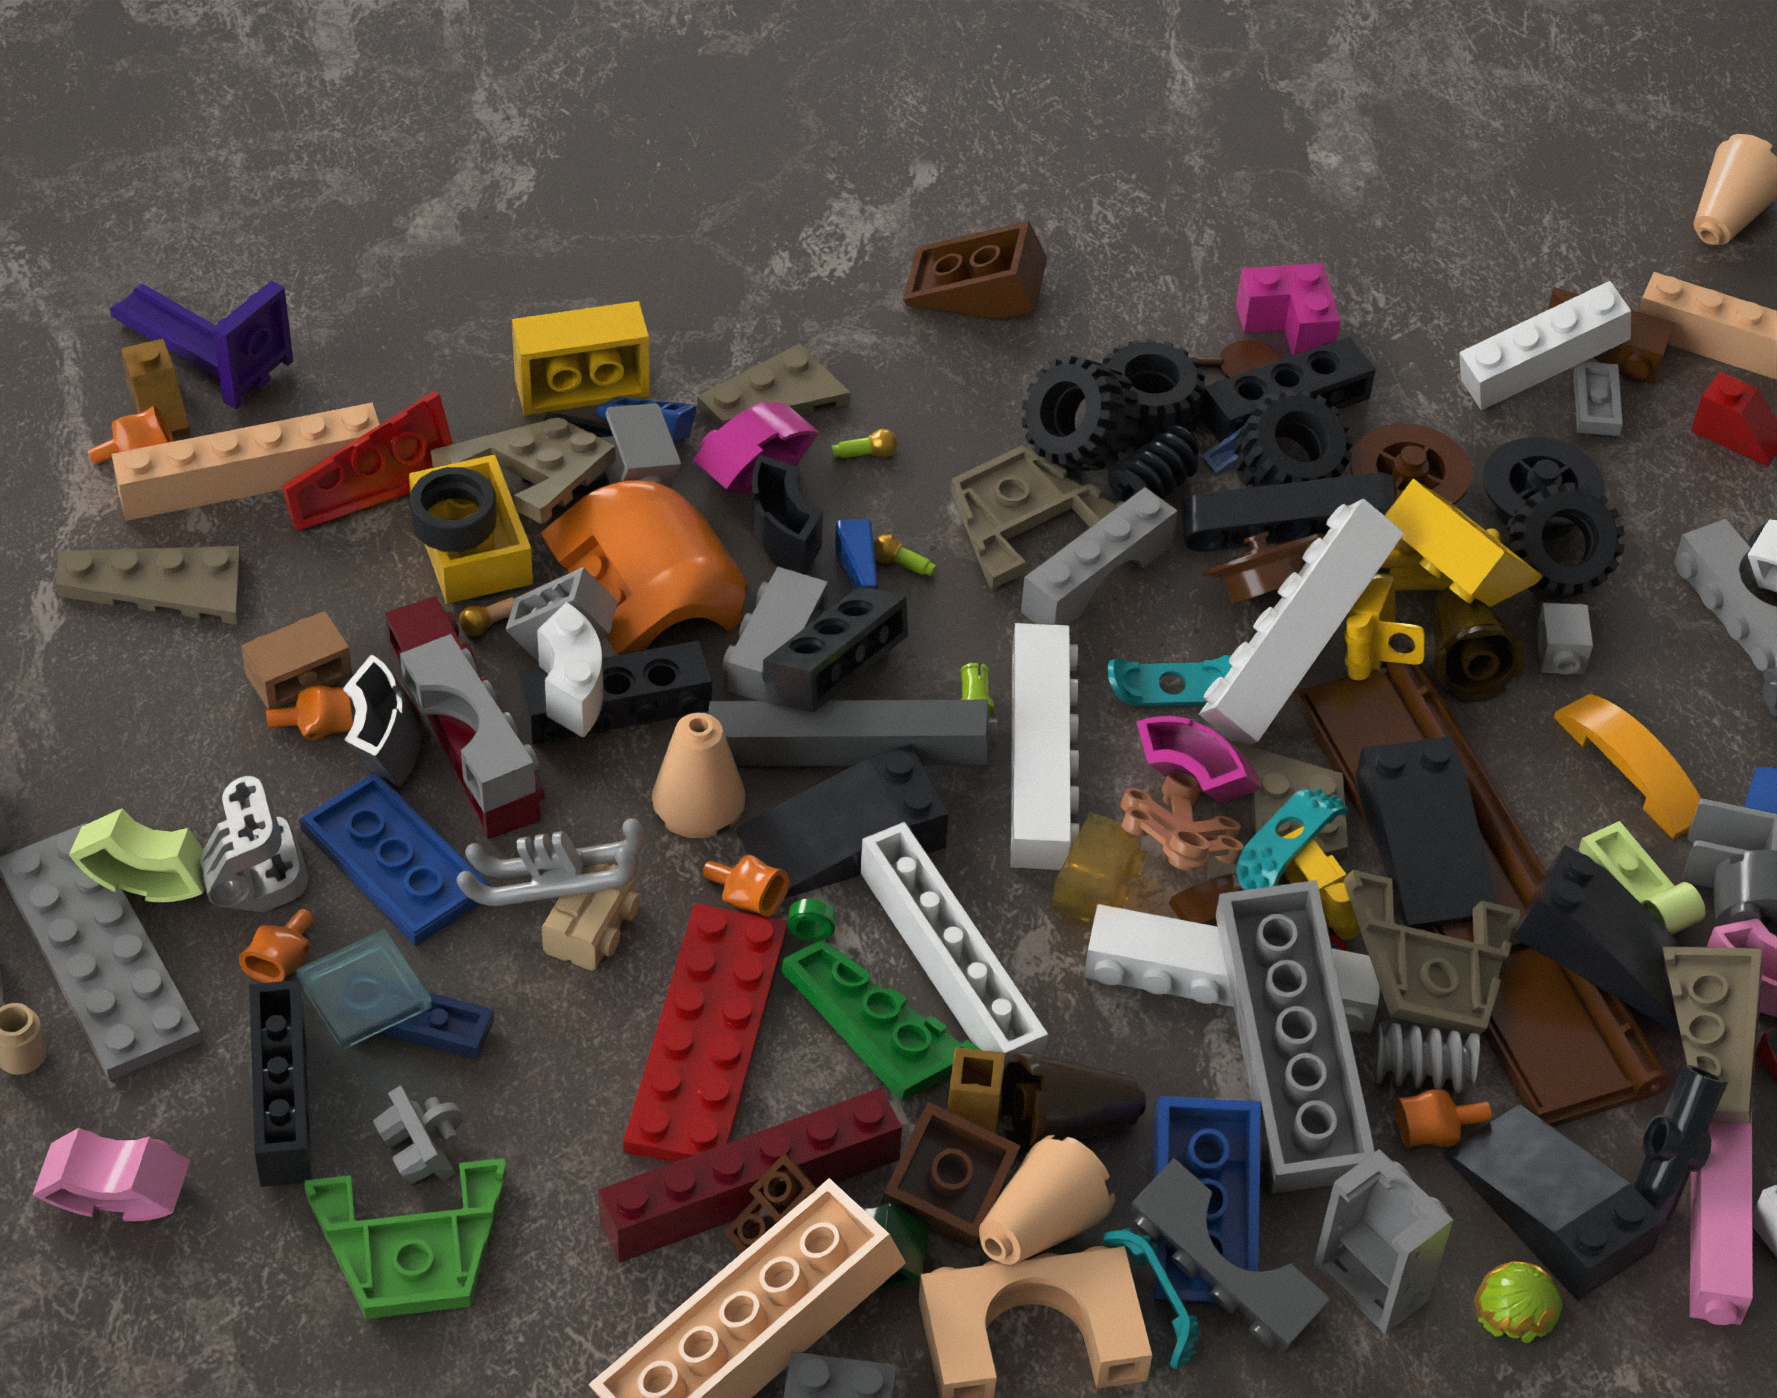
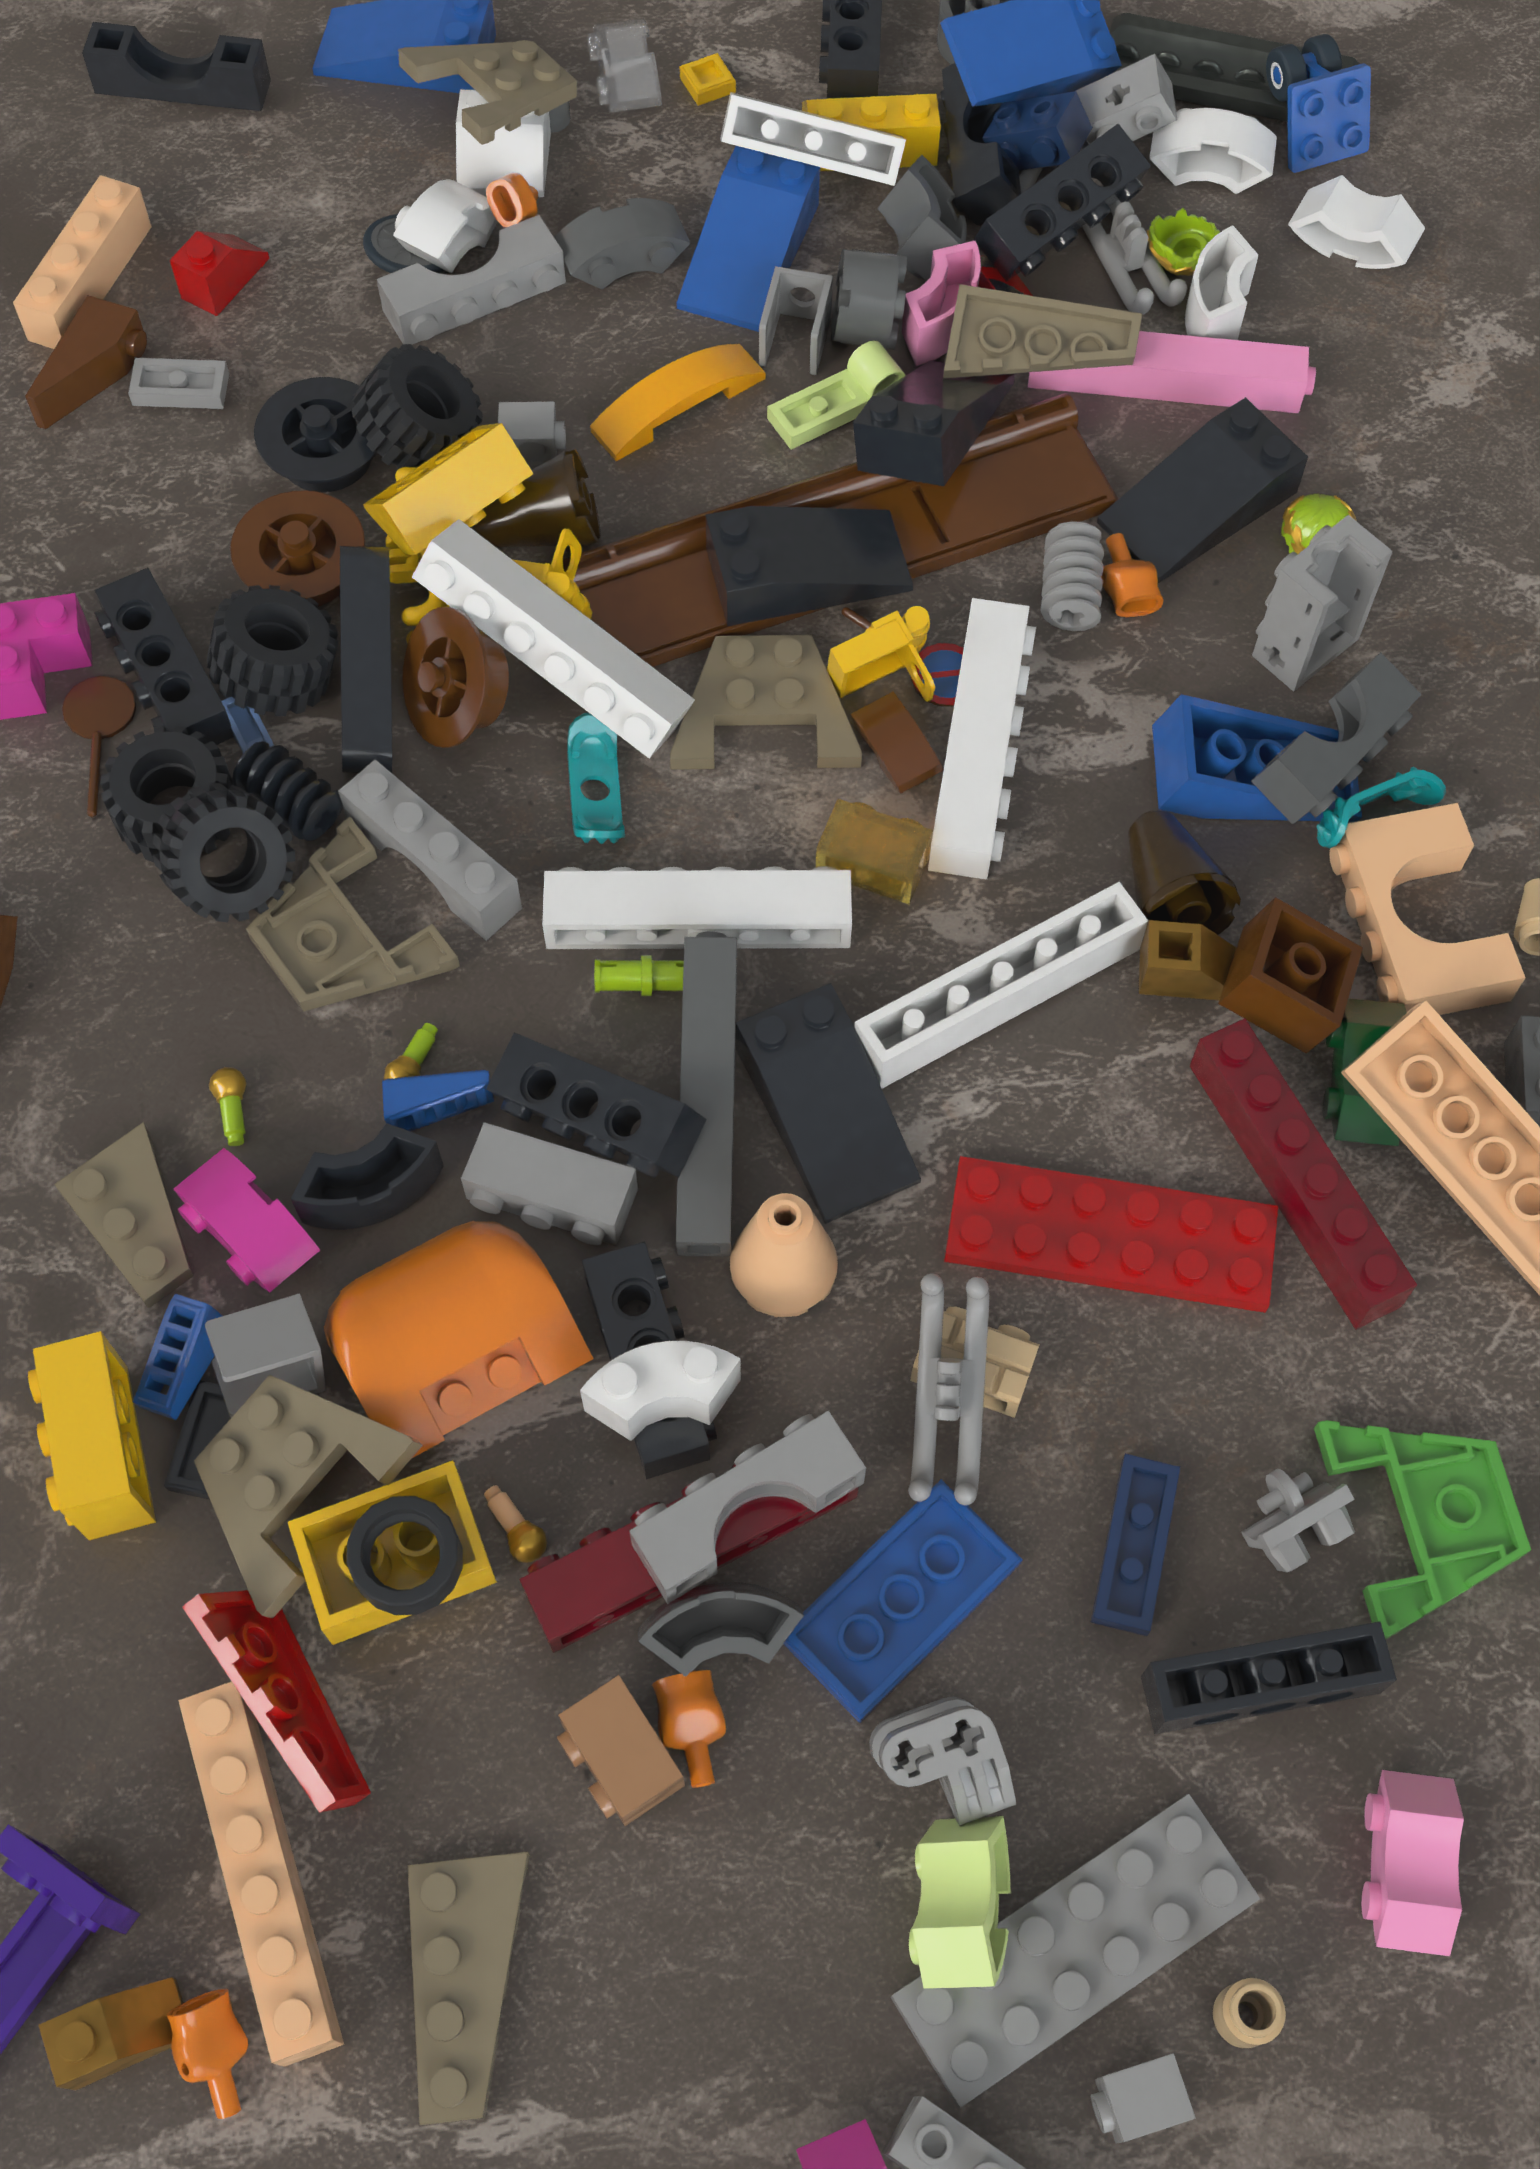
camera: 90 degrees left, 15 degrees up
orange piece [239,909,314,983] -> none
clear light blue tile [296,929,432,1050] -> none
light grey brick [506,567,618,662] -> none
orange piece [703,854,790,917] -> none
reddish brown slope [724,1153,817,1253] -> none
green wing [781,940,981,1102] -> none
green tile [787,899,837,942] -> none
light nougat cone [979,1135,1115,1265] -> none
nougat plant [1120,770,1244,871] -> none
dark pink brick [1136,716,1263,804] -> none
light grey brick [1216,880,1375,1194] -> none
teal piece [1236,788,1349,890] -> none
dark tan wing [1344,869,1520,1035] -> none
white brick [1459,281,1631,411] -> none
black piece [1634,1065,1728,1222] -> none

